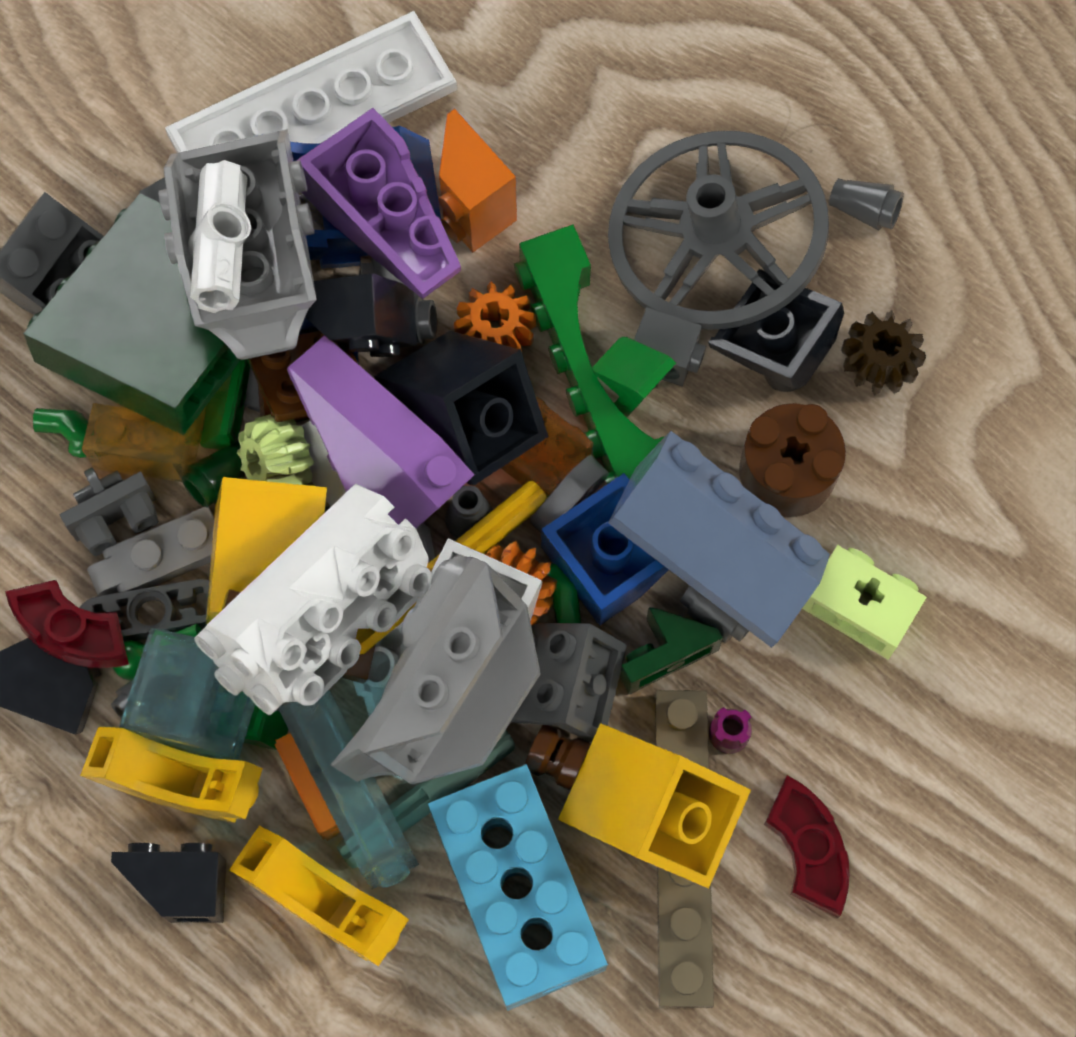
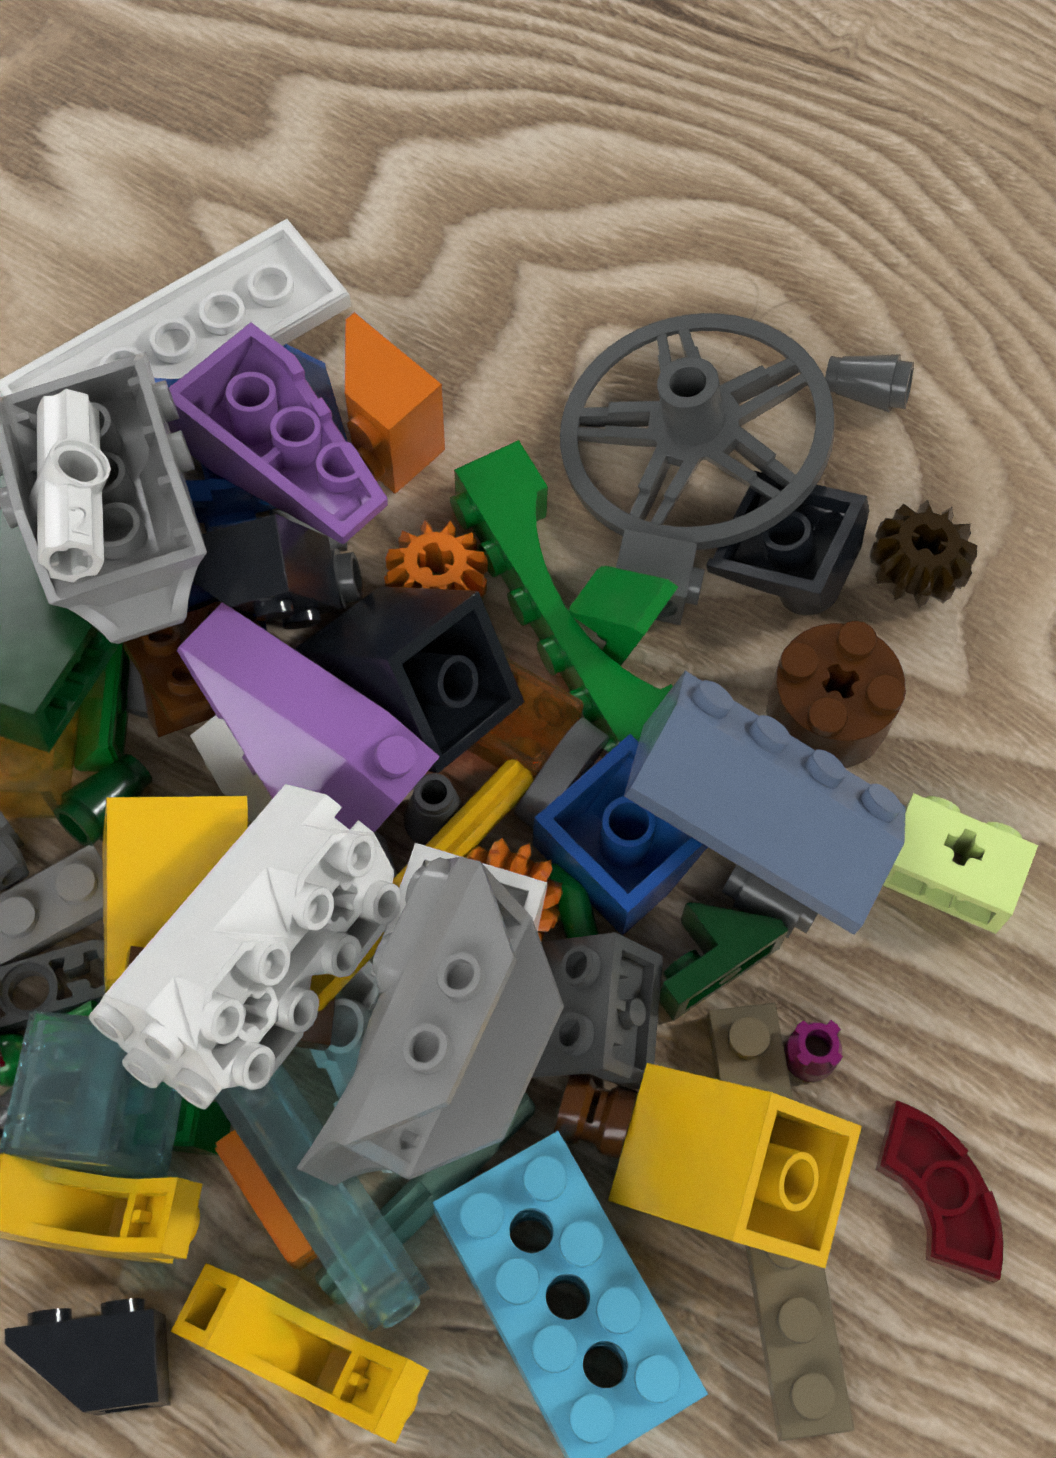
camera: 10 degrees left, 5 degrees down
yellowish green gear [237,415,314,485] -> none

